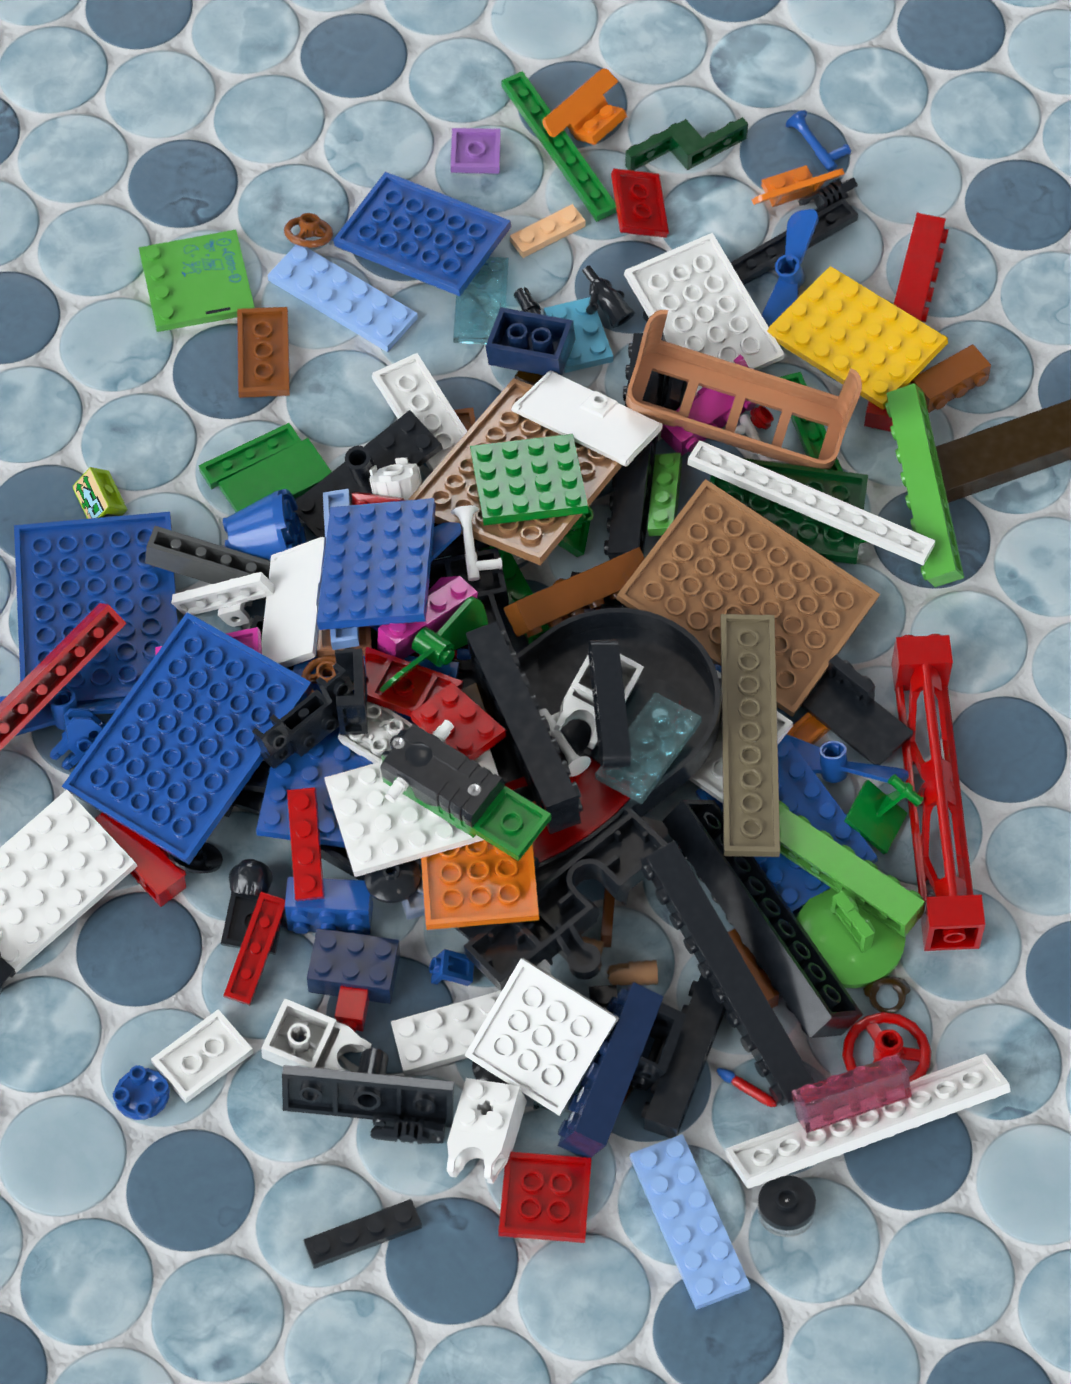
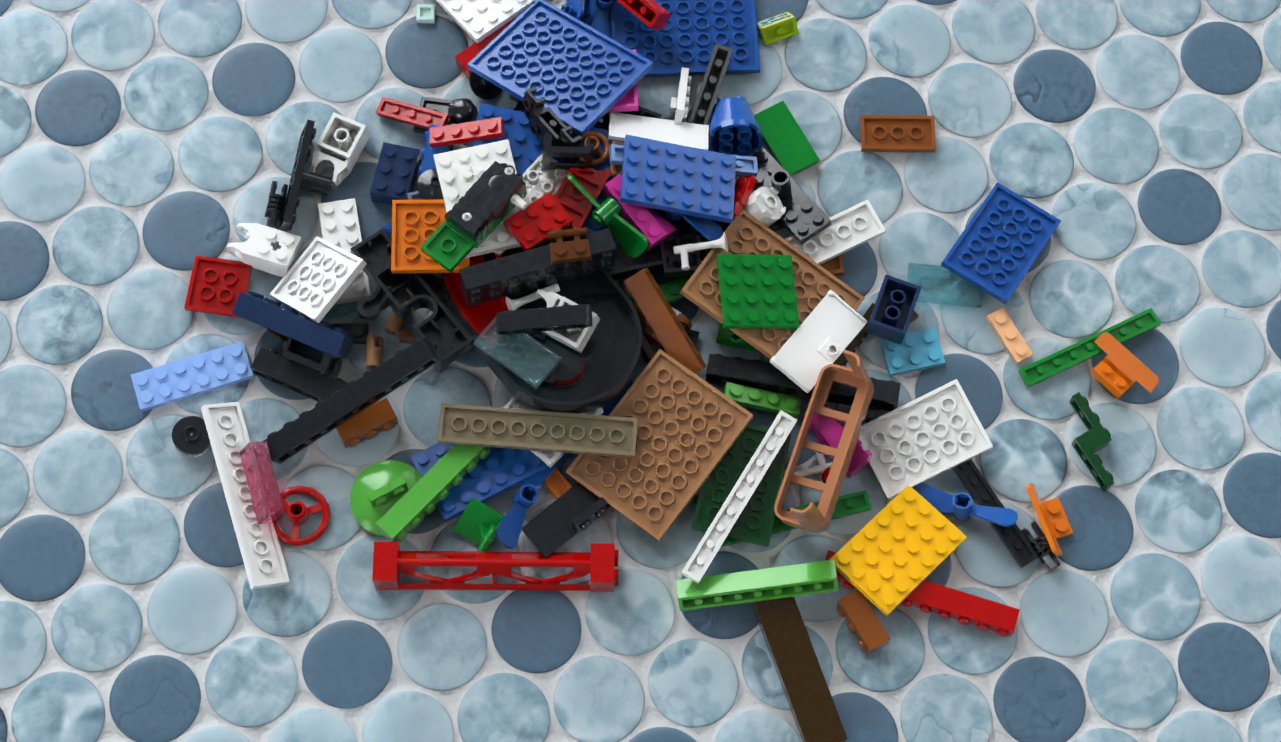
camera: 90 degrees right, 10 degrees up
blue dish [113,1065,170,1120] -> none
bright green plate [139,229,255,332] -> none
white plate [151,1009,253,1103] -> none
green plate [198,423,301,490] -> none
light blue plate [268,245,418,352] -> none
dark orange piece [284,213,333,248] -> none
black plate [303,1199,422,1269] -> none
red brick [335,986,369,1032] -> none
medium lavender plate [450,128,501,174] -> none
black pin [514,287,542,315] -> none
black piece [582,265,635,328] -> none
red tile [611,168,669,238] -> none
black brick [662,800,863,1038] -> none
red piece [717,1068,777,1107] -> none
blue piece [786,110,851,172] -> none
dark brown piece [863,976,911,1013] -> none
none -> light aqua tile [416,4,435,24]
none -> reddish brown plate [547,226,591,264]

